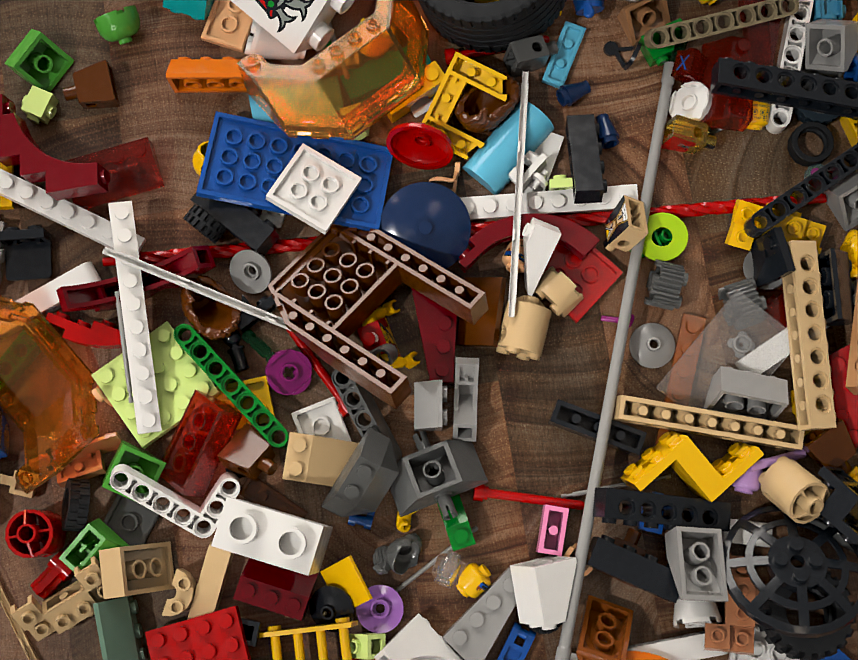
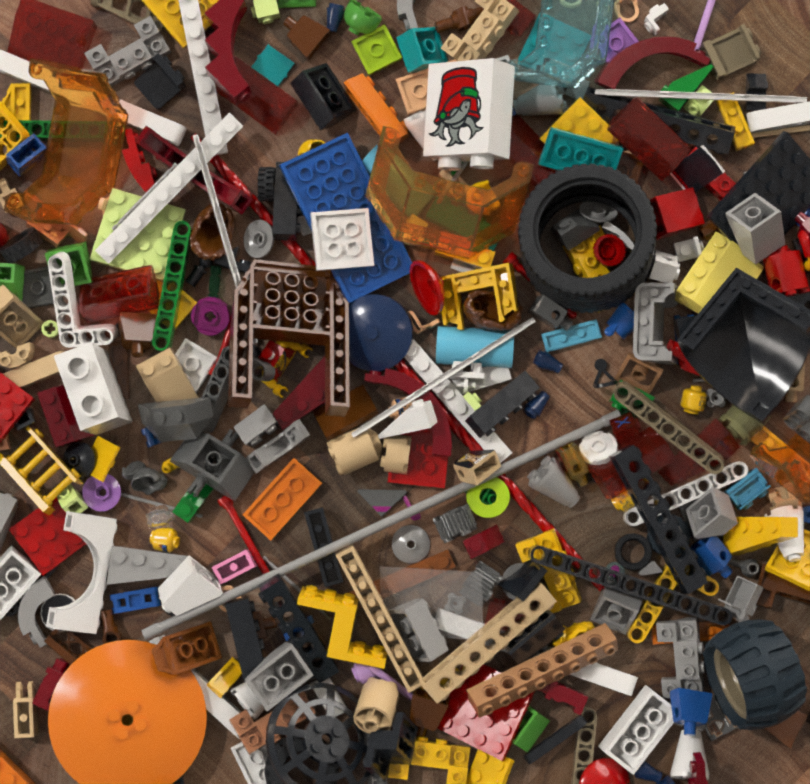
camera: 60 degrees right, 5 degrees up
none -> yellowish green bush [41,320,59,338]
none -> yellow tile [206,657,242,698]
none -> orange plate [243,458,323,541]
none -> teal piece [250,44,295,89]
none -> black slope [290,63,357,130]
none -> dark blue cone [327,3,345,32]
none -> lime plate [351,24,402,76]
none -> dark grey tile [357,489,407,517]
none -> dark red slope [462,524,505,559]
none -> light grey cone [527,456,580,508]
none -> light grey slope [637,561,663,576]

